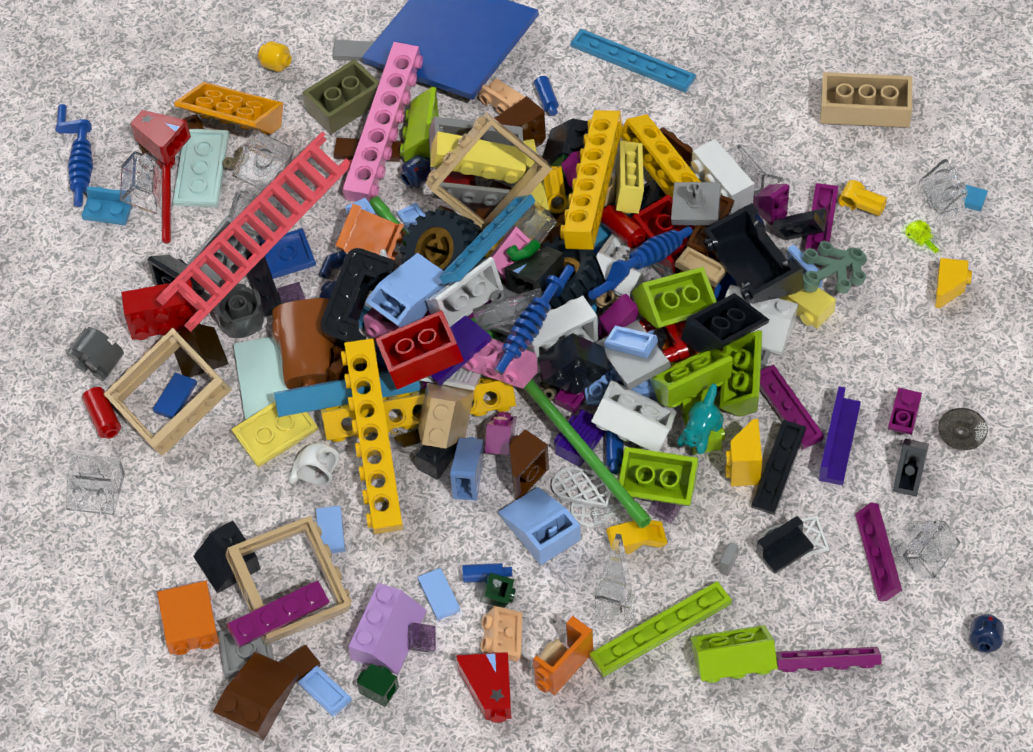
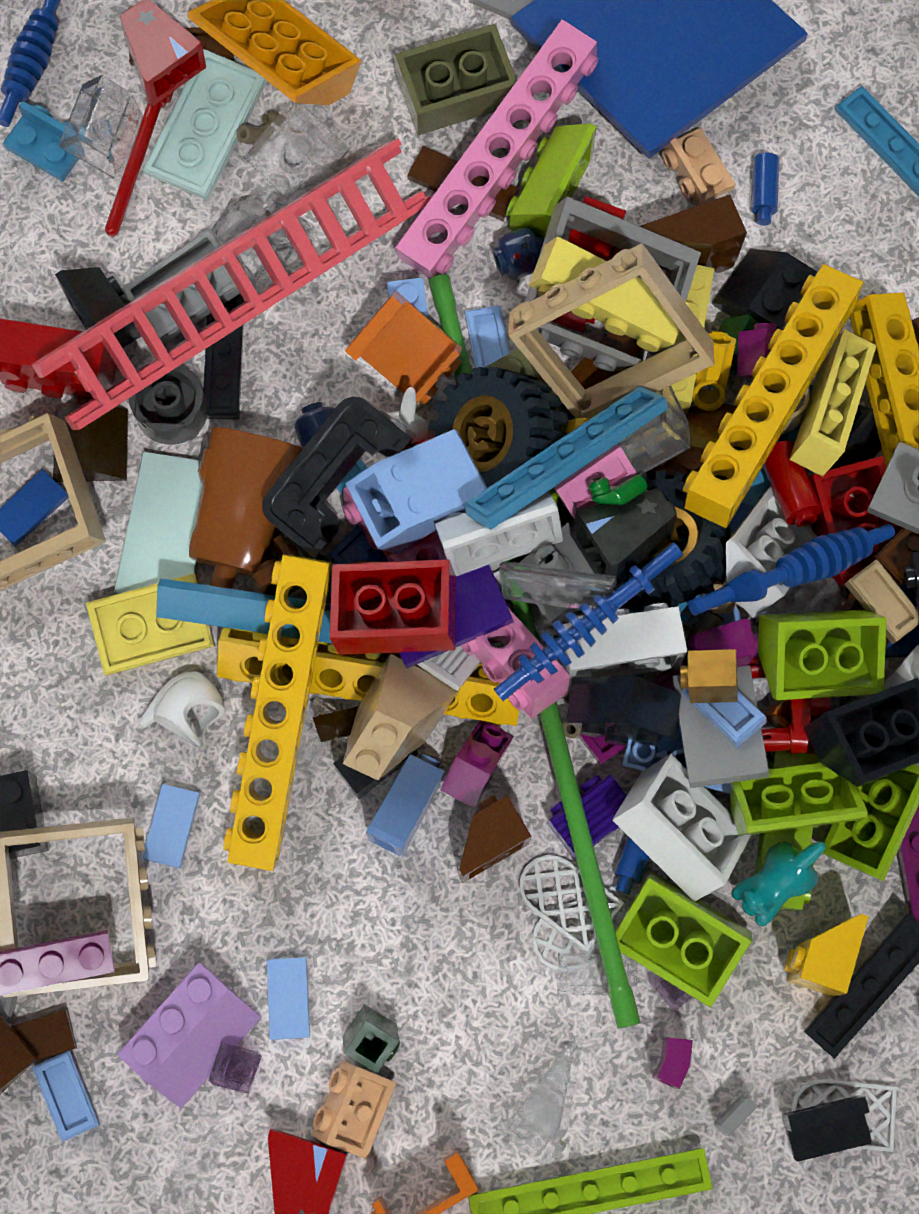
camera: 15 degrees right, 20 degrees up
blue tile [260,228,316,279] -> none
clear purple plate [277,282,305,304] -> none
dark blue arm [319,251,347,279] -> none
dark green brick [357,663,399,707] -> none
blue cylinder [462,563,513,583] -> none
light blue slope [498,487,581,566] -> none
tan cone [532,639,568,668] -> none
yellow slope [606,520,668,554] -> none
none -> magenta piece [652,1037,693,1089]
none -> pearl gold brick [680,649,738,703]

